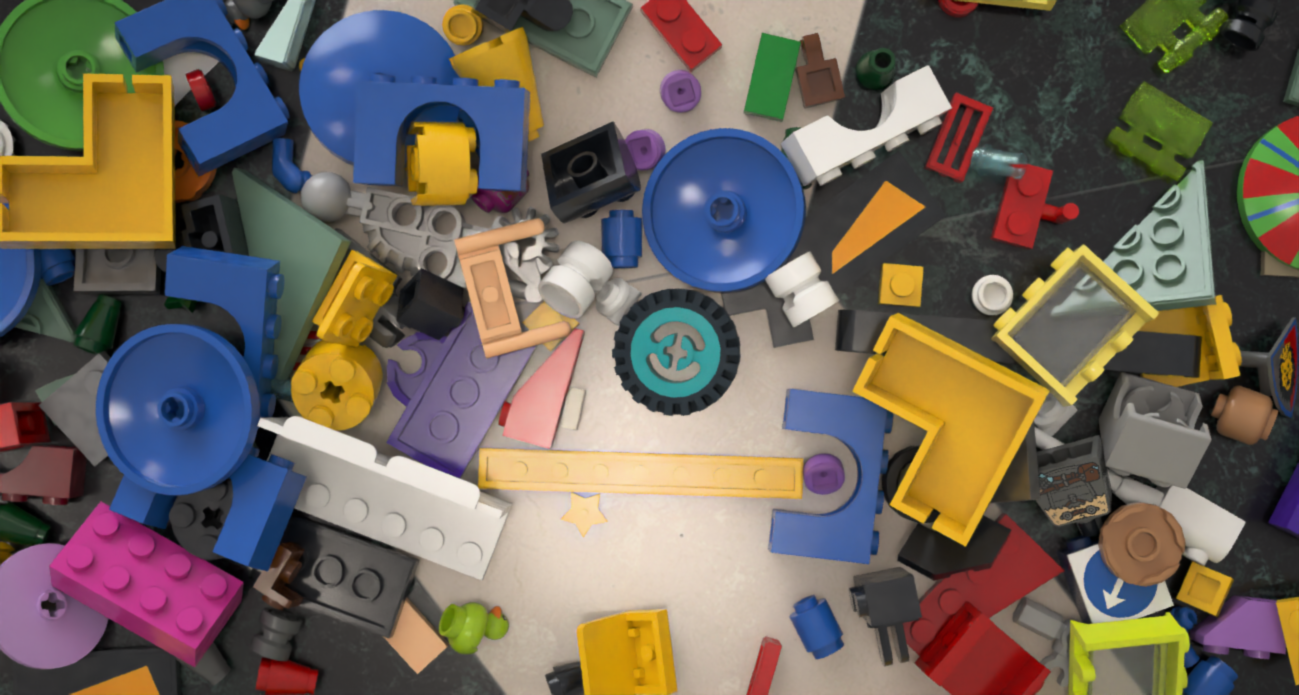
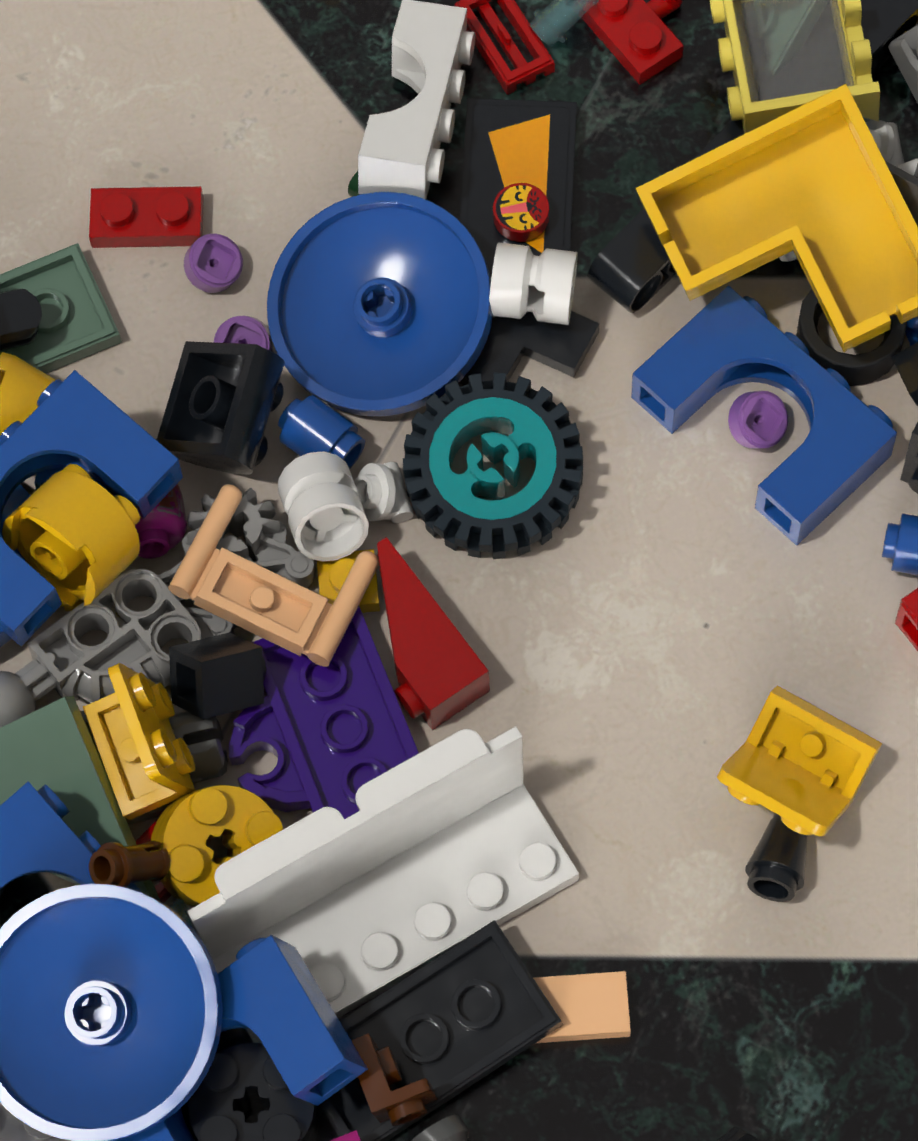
camera: 45 degrees left, 20 degrees down
lime animal [439,602,509,654] -> none
yellow tile [478,448,804,499] -> none
tile [561,387,586,430] -> none
yellow piece [561,492,608,537] -> none
green tile [743,33,801,122] -> none
reddish brown plate [795,33,845,108] -> none
dark green cone [856,48,896,90] -> none
yellow plate [878,263,924,308] -> none
white plate [972,275,1013,315] -> none
none -> reddish brown pin [89,841,170,888]
none -> tile [493,183,549,242]

